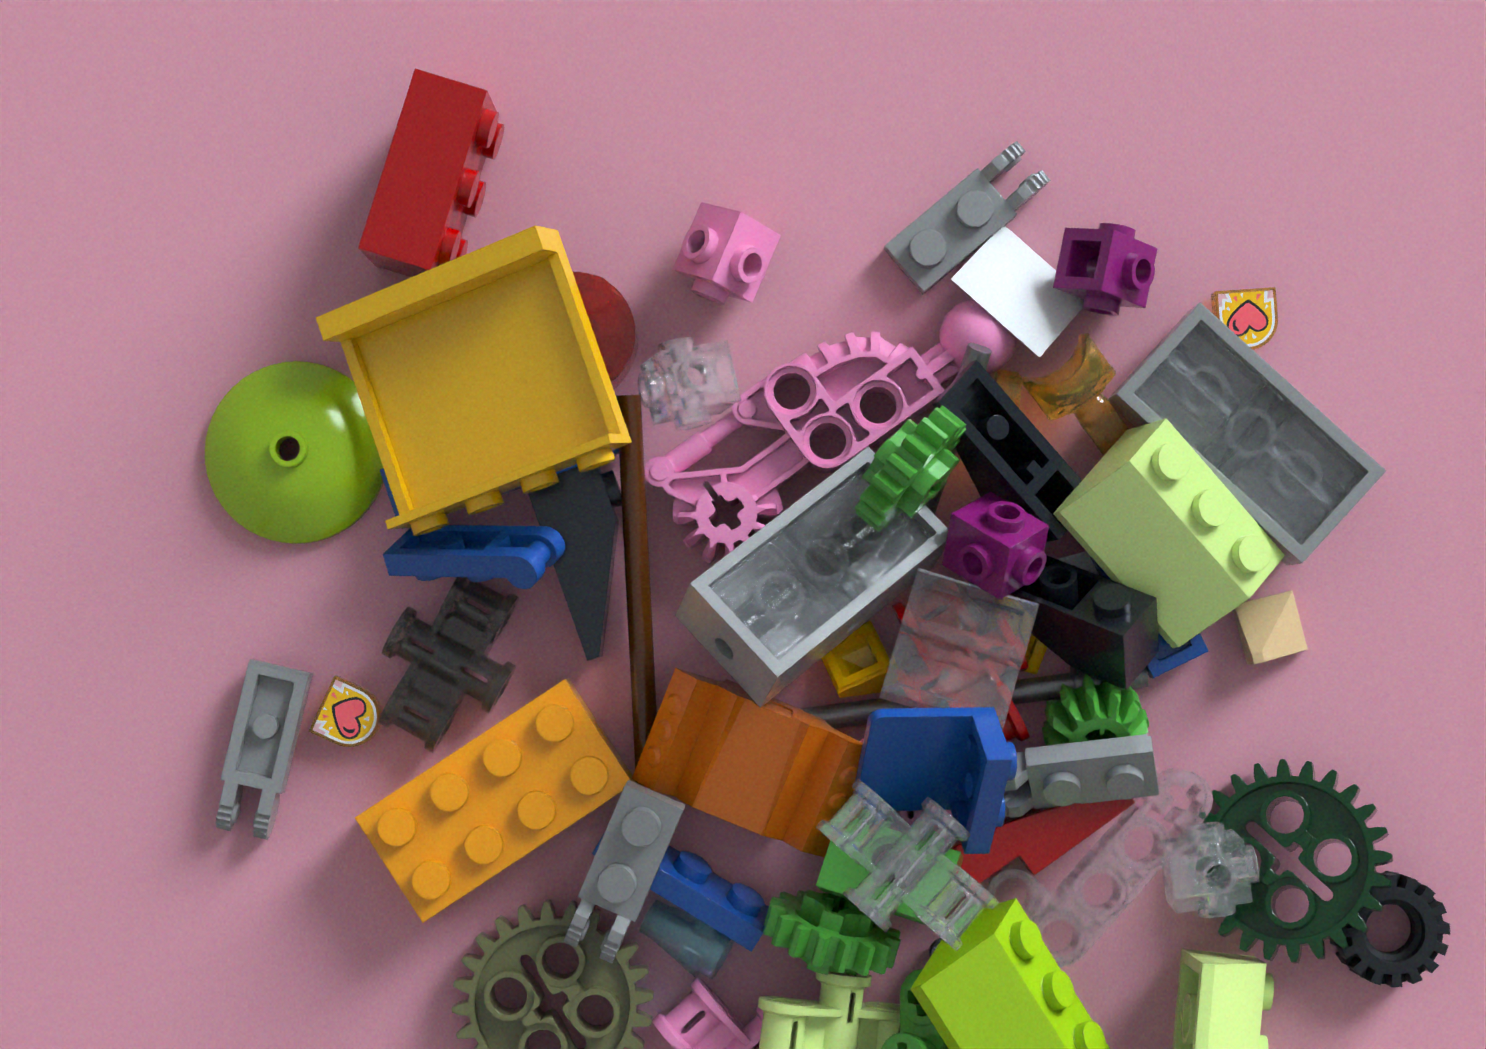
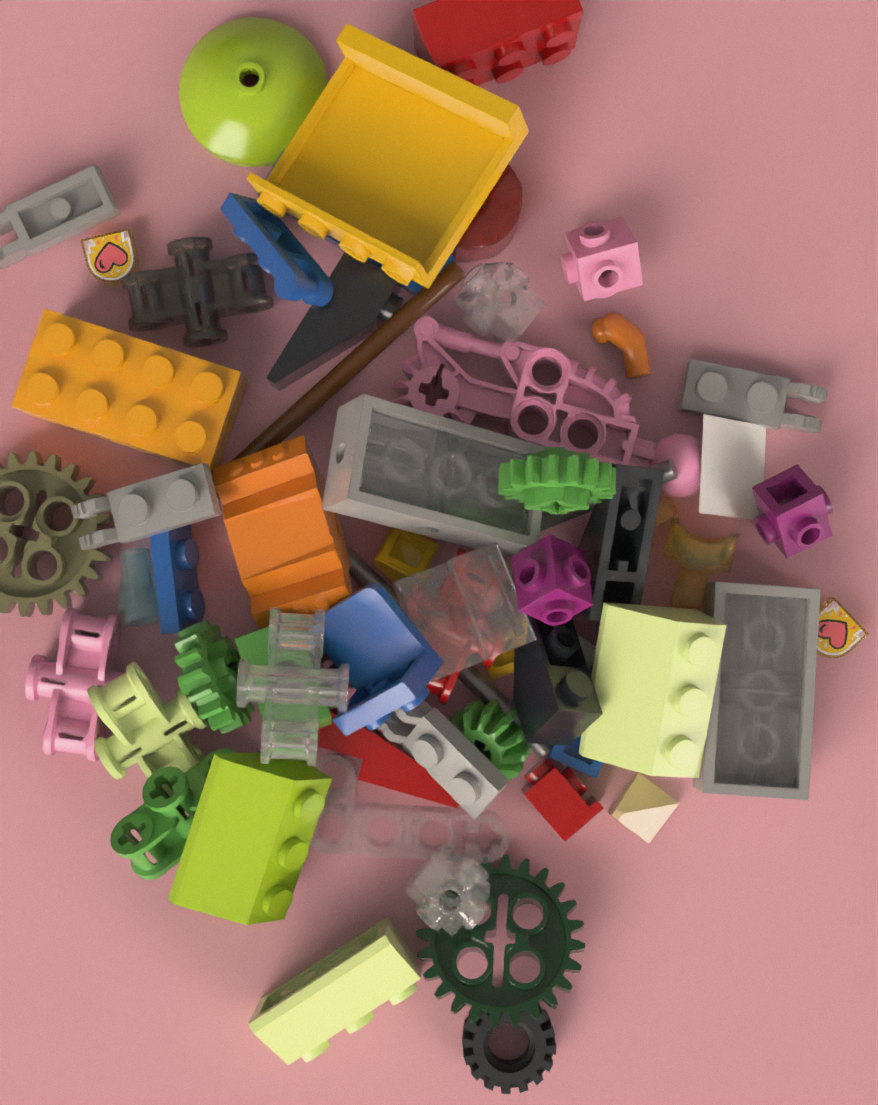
camera: 50 degrees right, 0 degrees up
none -> red brick [521,757,604,843]
none -> orange arm [591,312,651,379]

